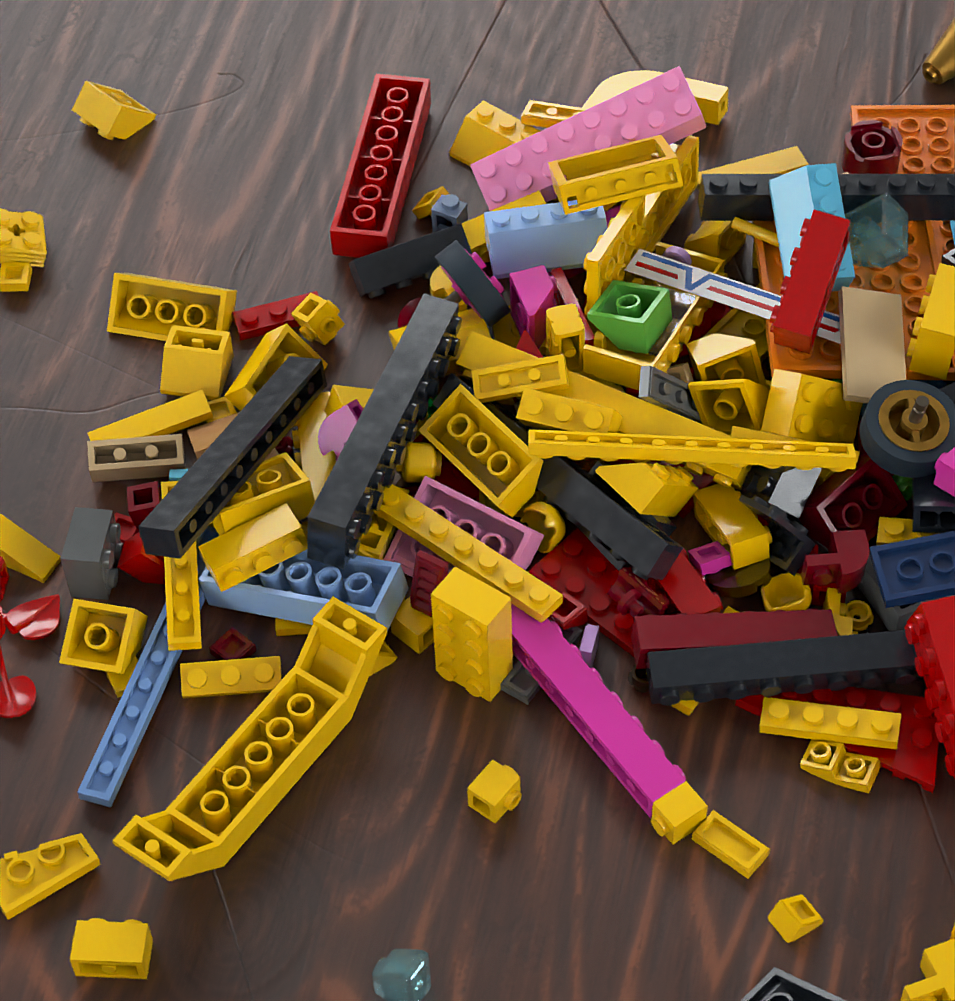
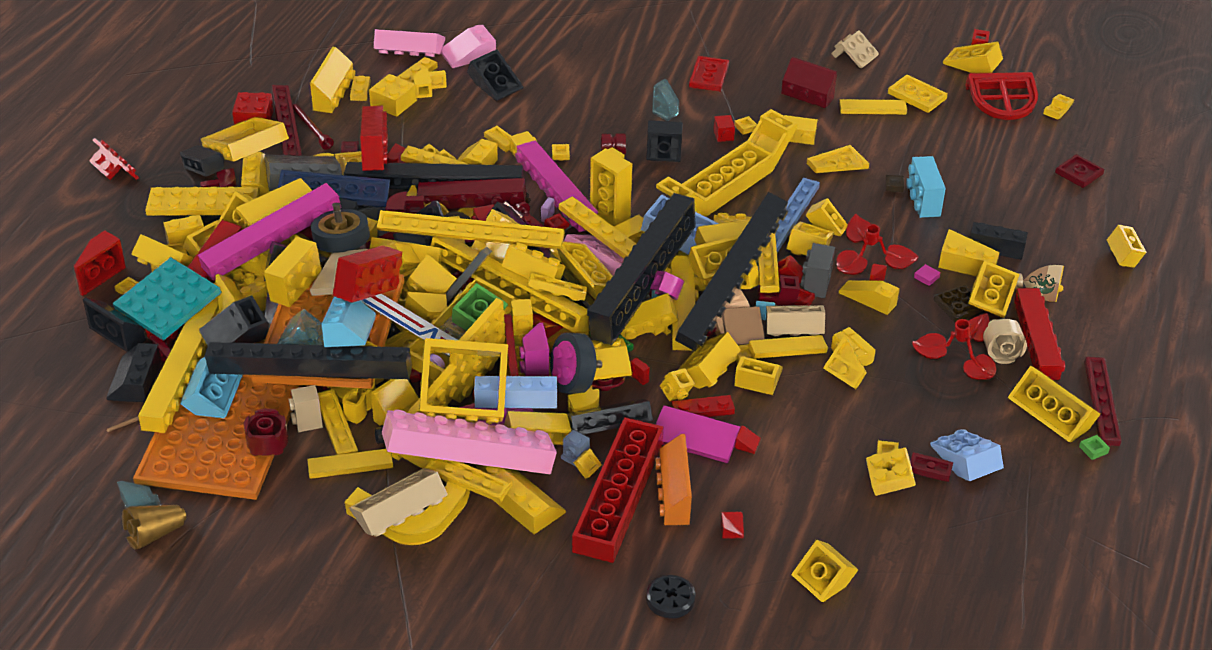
camera: 175 degrees left, 10 degrees down
yellow slope [107,273,237,341] -> none
dark red slope [410,550,449,617] -> none
yellow slope [768,894,824,943] -> none
none -> tan slope [349,468,448,536]
none -> yellow slope [457,139,498,165]
none -> yellow plate [552,144,570,161]
none -> dark red wheel [601,133,626,156]
none -> red plate [630,357,650,385]
none -> black brick [646,120,683,162]
none -> black wheel [646,575,695,618]
none -> dark pink tile [655,405,741,463]
none -> orange slope [655,434,692,525]
none -> red brick [713,115,735,142]
none -> red slope [720,512,744,539]
none -> yellow plate [734,116,757,135]
none -> red slope [735,426,761,454]
none -> yellow slope [806,198,848,236]
none -> yellow wing [823,337,867,389]
none -> yellow brick [831,327,875,367]

